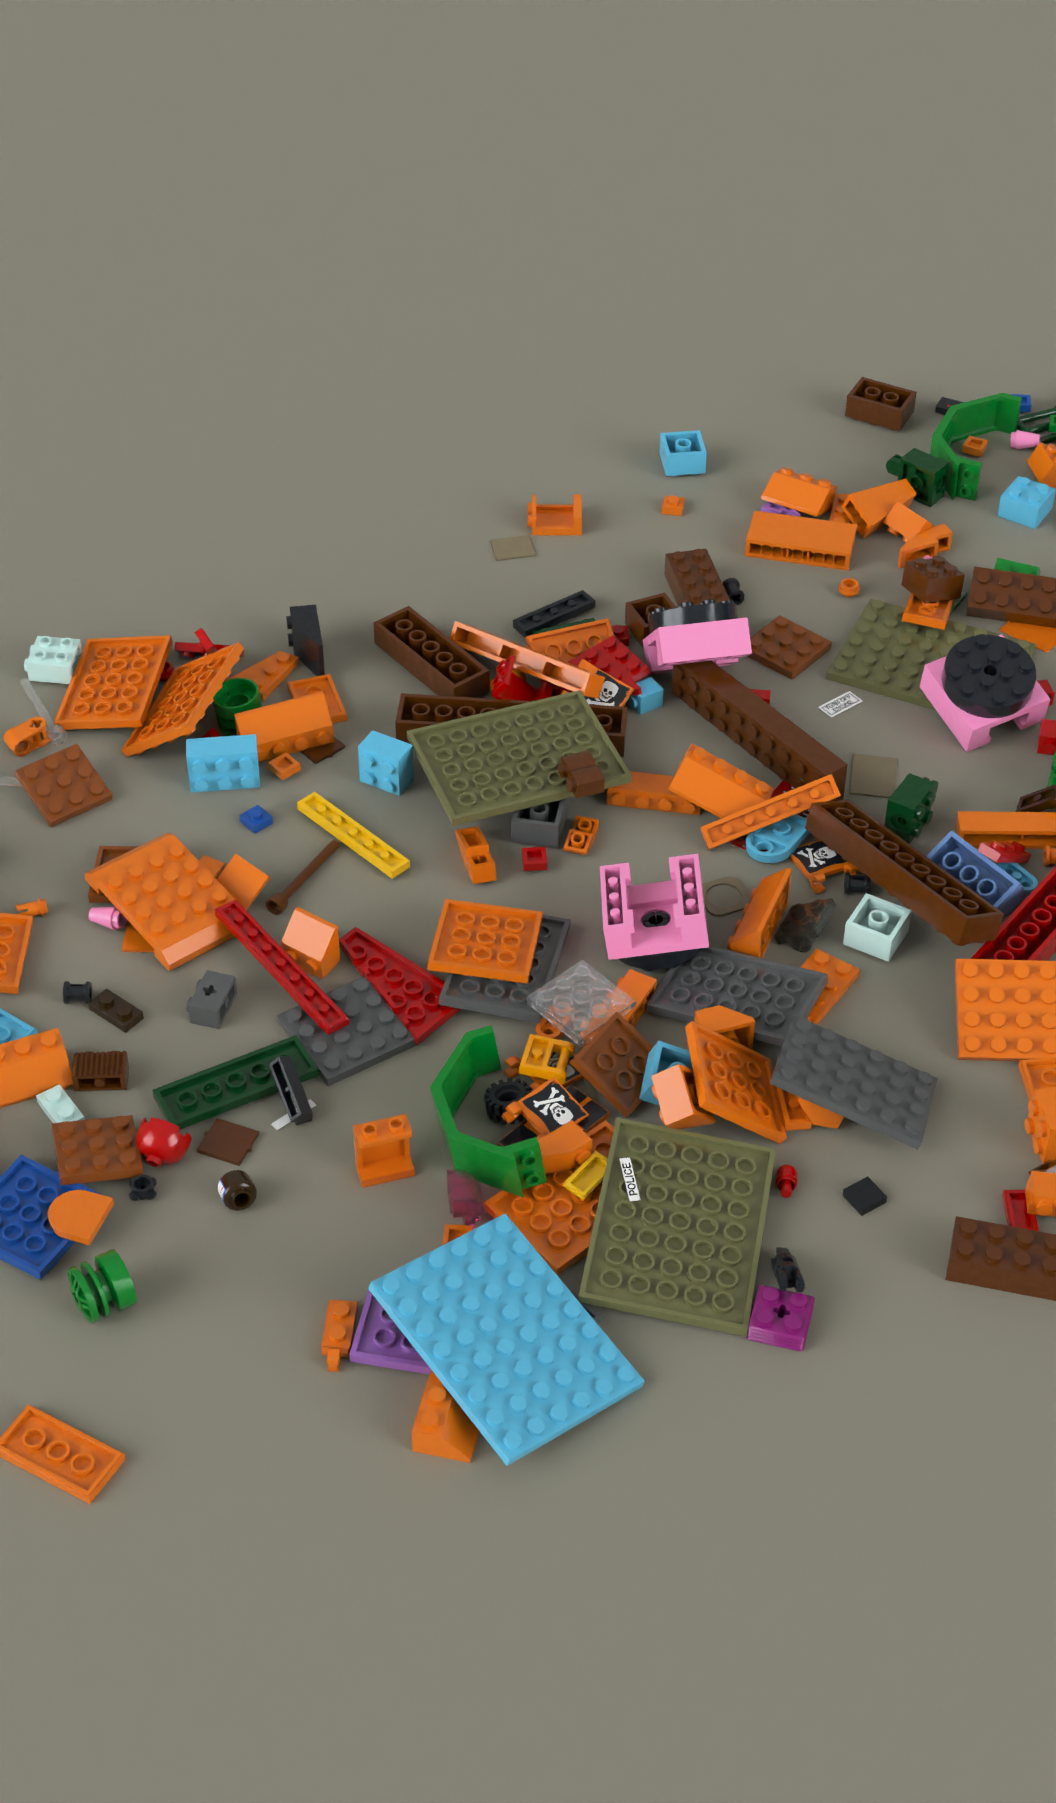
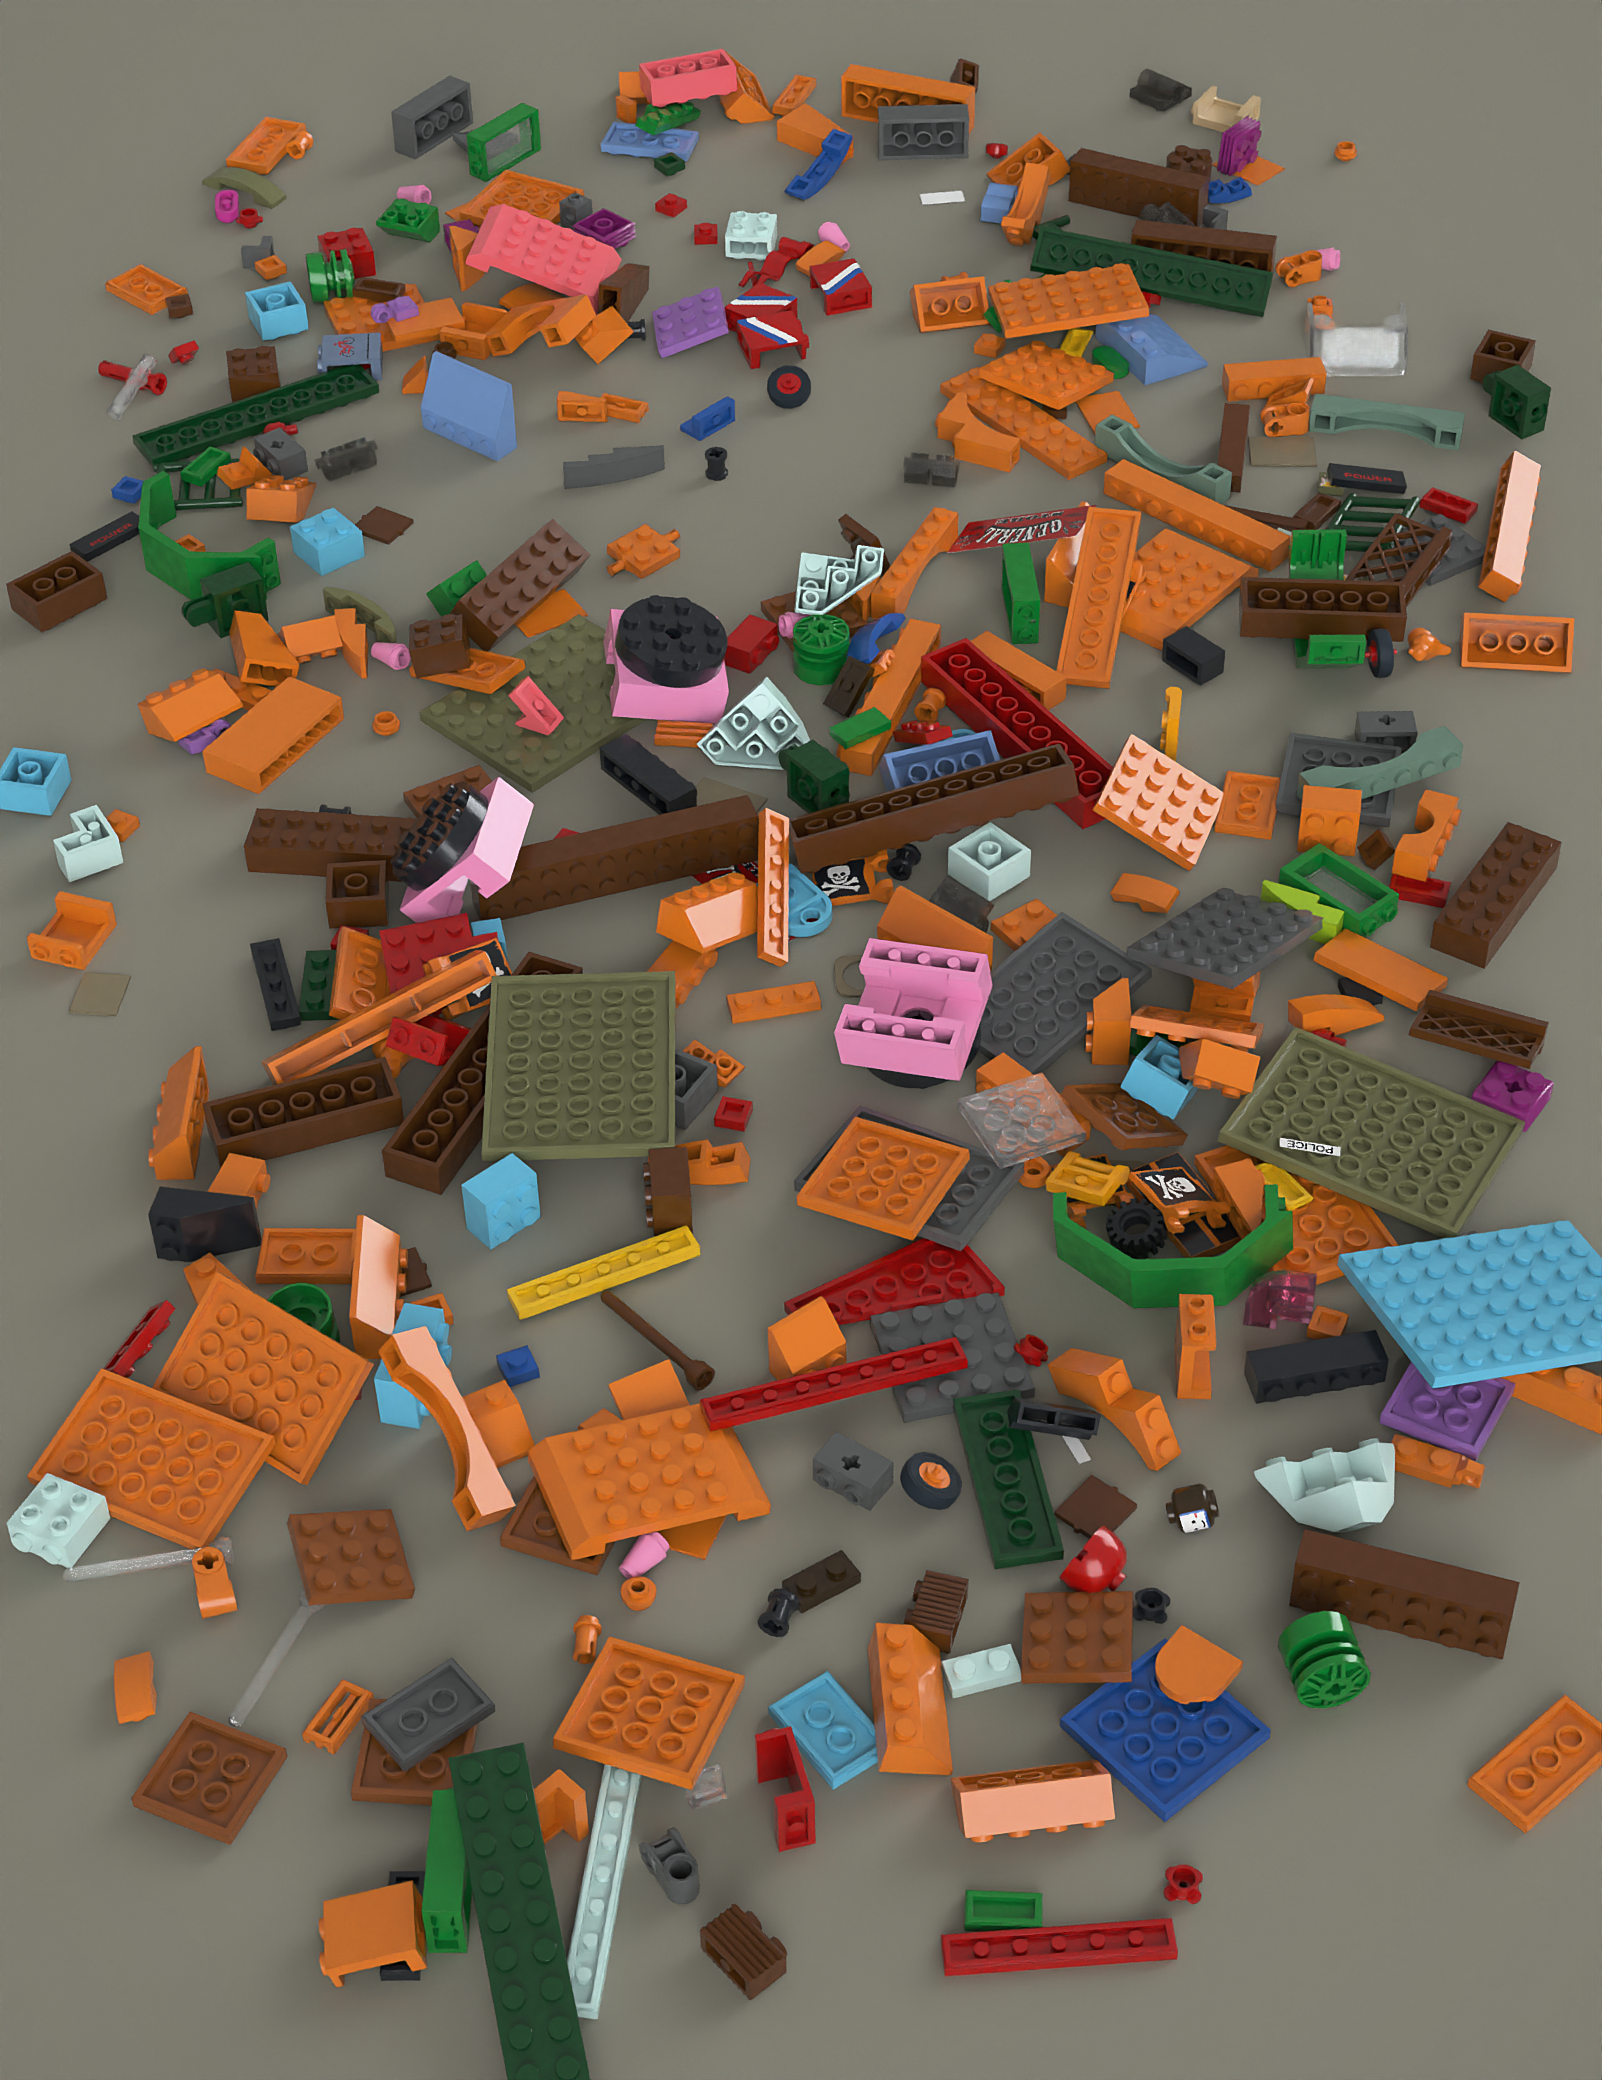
camera: 70 degrees left, 0 degrees up
red plate [194,628,217,655] -> none
reddish brown brick [558,750,605,798] -> none
black hinge [771,1247,805,1292] -> none
white sticker [818,691,863,718] -> none
bright pink cone [1011,430,1040,450] -> none
none -> light aqua brick [53,805,123,883]
none -> orange slope [148,1046,210,1180]
none -> orange brick [207,1153,271,1210]
none -> olive slope [323,587,397,643]
none -> orange arch [378,1326,515,1531]
none -> orange slope [462,1379,535,1468]
none -> coral slope [508,676,564,735]
none -> black brick [600,734,698,815]
none -> orange plate [621,1576,656,1611]
none -> reddish brown brick [643,1147,693,1237]
none -> orange tile [654,720,713,748]
none -> light aqua brick [697,676,810,770]
none -> orange plate [726,981,821,1024]
none -> green tile [829,707,891,749]
none -> black wheel [900,1452,962,1510]
none -> red plate [1013,1334,1048,1367]
none -> orange arch [1047,1348,1182,1471]
none -> orange slope [1110,873,1180,913]
none -> black brick [1244,1330,1389,1404]
none -> light aqua brick [1254,1438,1395,1532]
none -> lime slope [1260,879,1344,944]
none -> green window [1278,843,1399,938]
none -> orange slope [1288,994,1384,1036]
none -> reddish brown brick [1289,1529,1520,1660]
none -> orange tile [1313,929,1448,1012]
none -> reddish brown fence [1409,990,1549,1069]

